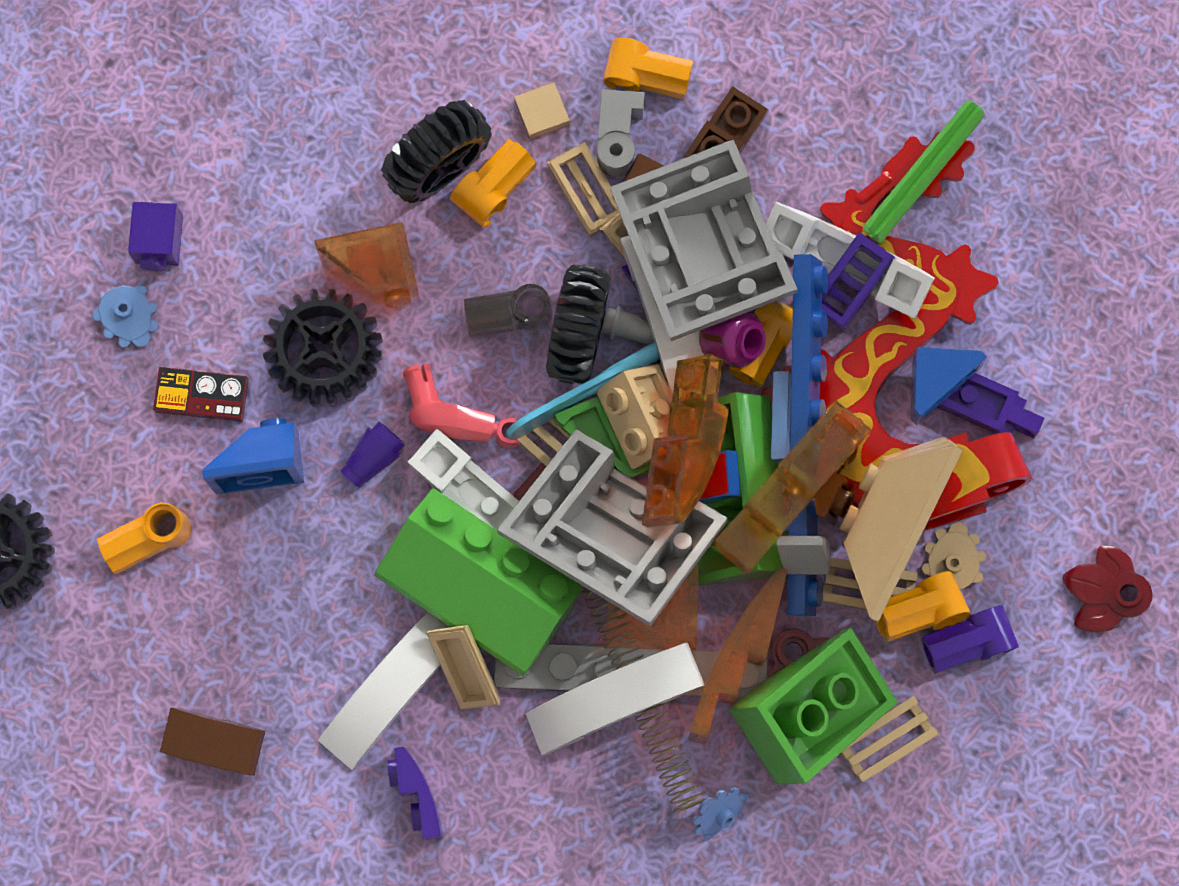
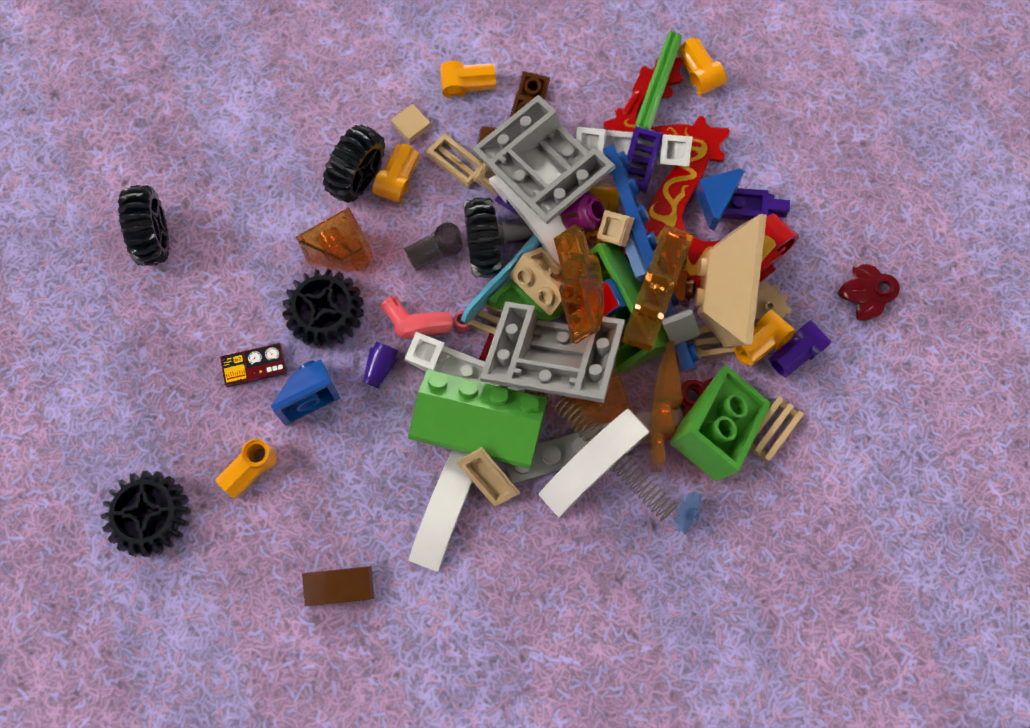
camera: 20 degrees left, 5 degrees down
medium blue piece [92,285,159,347] -> none
dark purple brick [128,201,183,272] -> none
dark purple slope [387,747,443,840] -> none
light grey leg [597,89,645,177] -> none
none -> black gear [118,185,170,266]
none -> tan tile [596,210,634,247]
none -> light orange piece [677,37,727,95]

